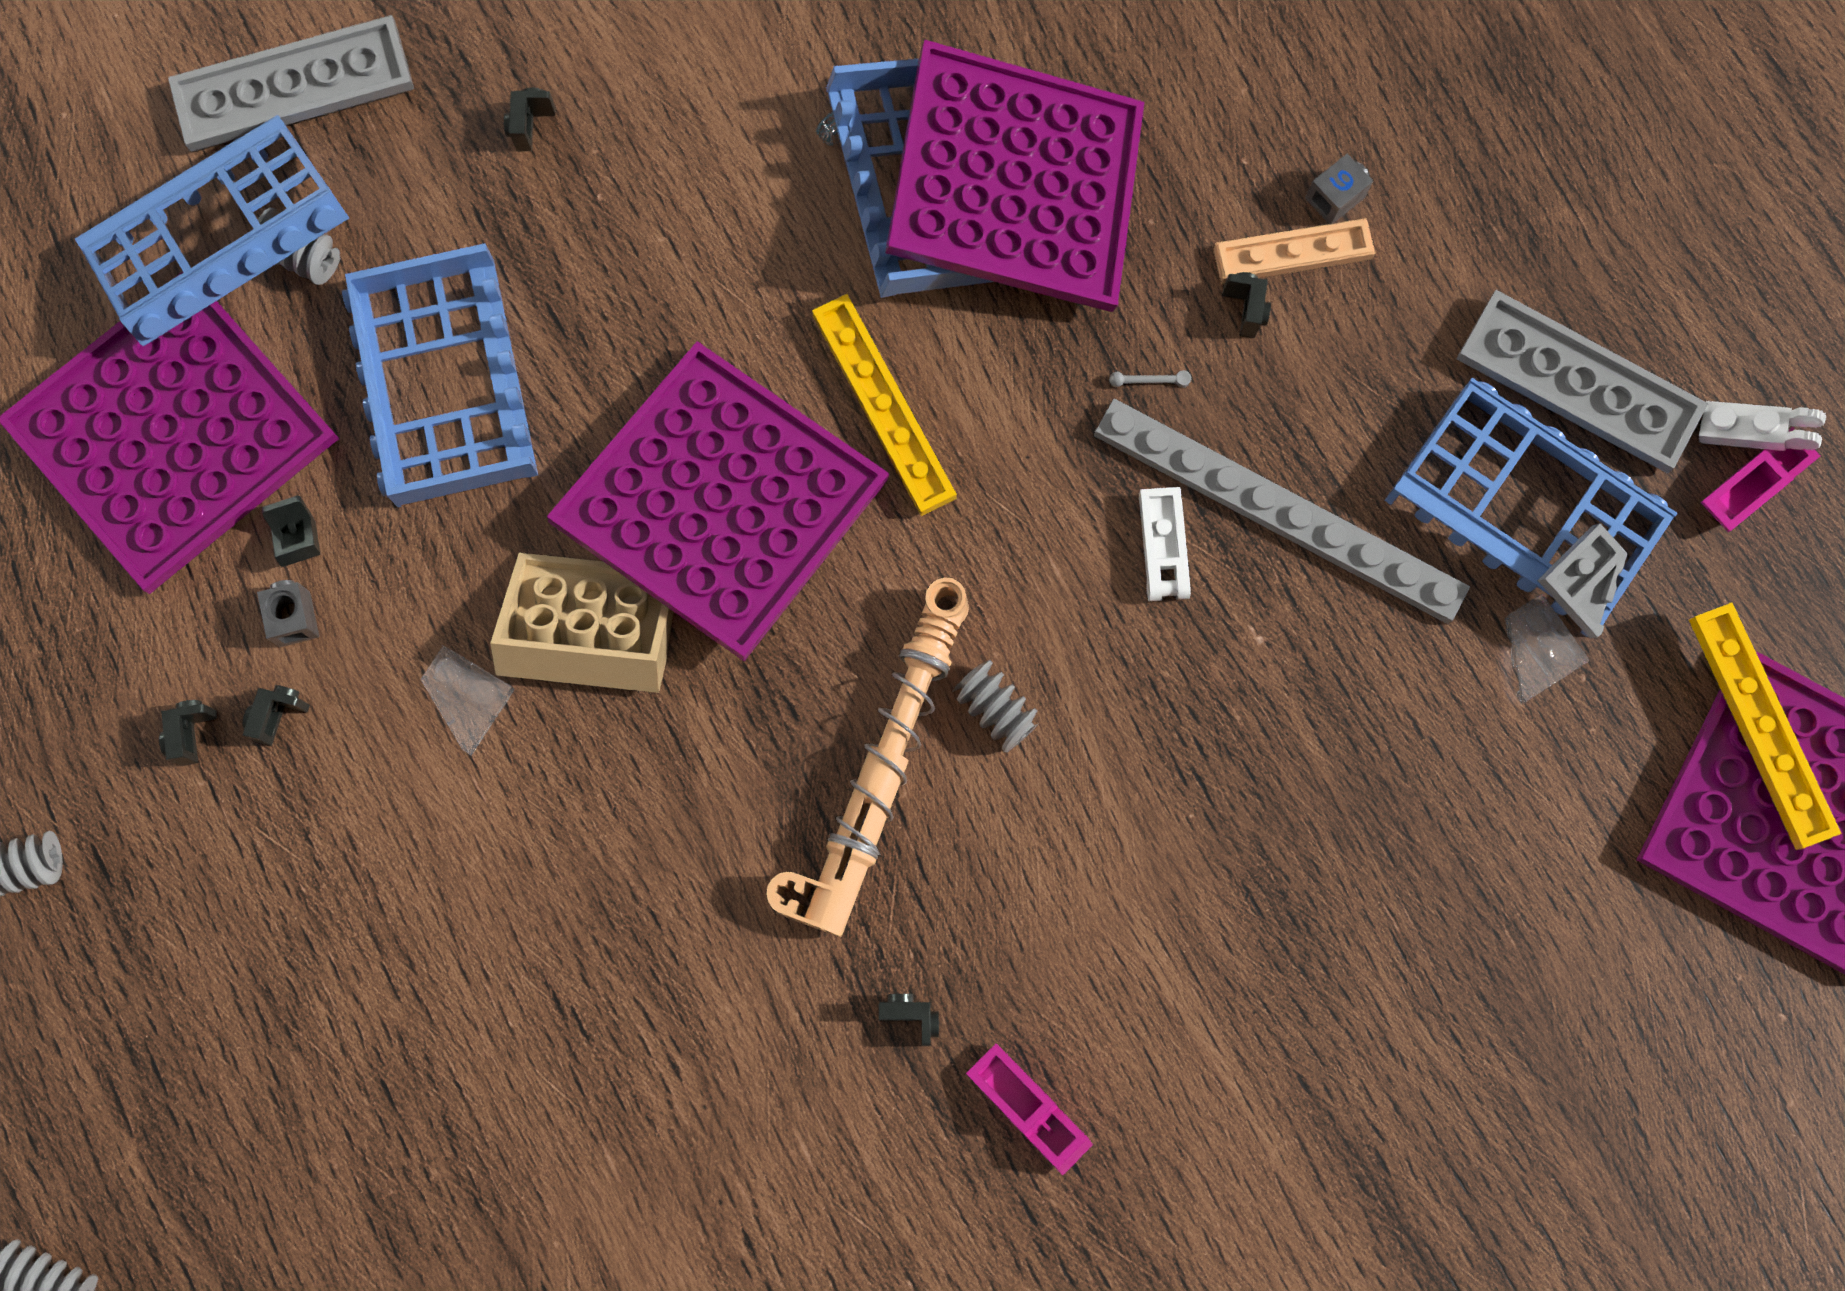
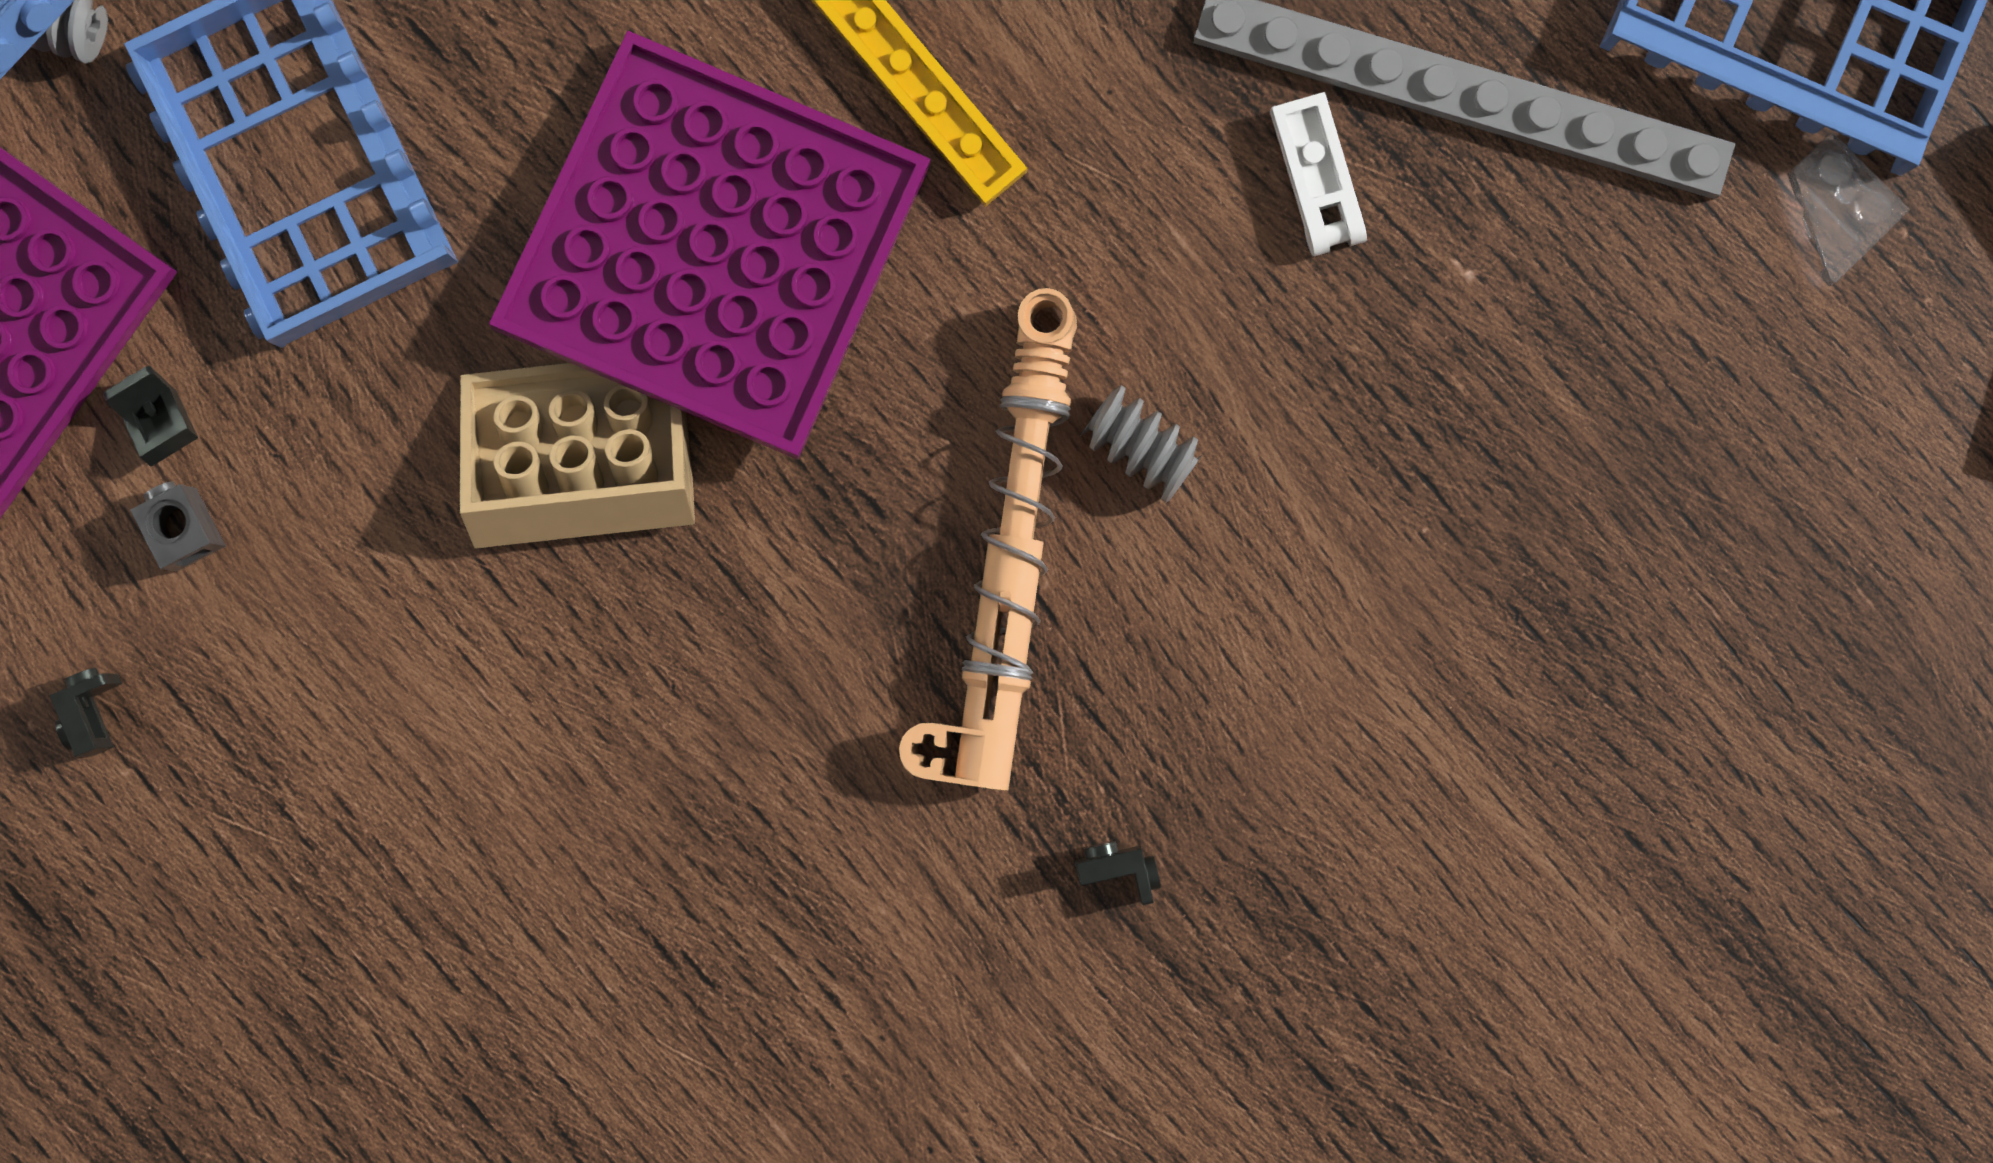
camera: 10 degrees left, 10 degrees up
pearl dark grey bracket [242,685,310,746] -> none
clear wing [420,645,515,756] -> none
dark pink slope [966,1043,1093,1175] -> none
light grey wing [1537,523,1628,639] -> none

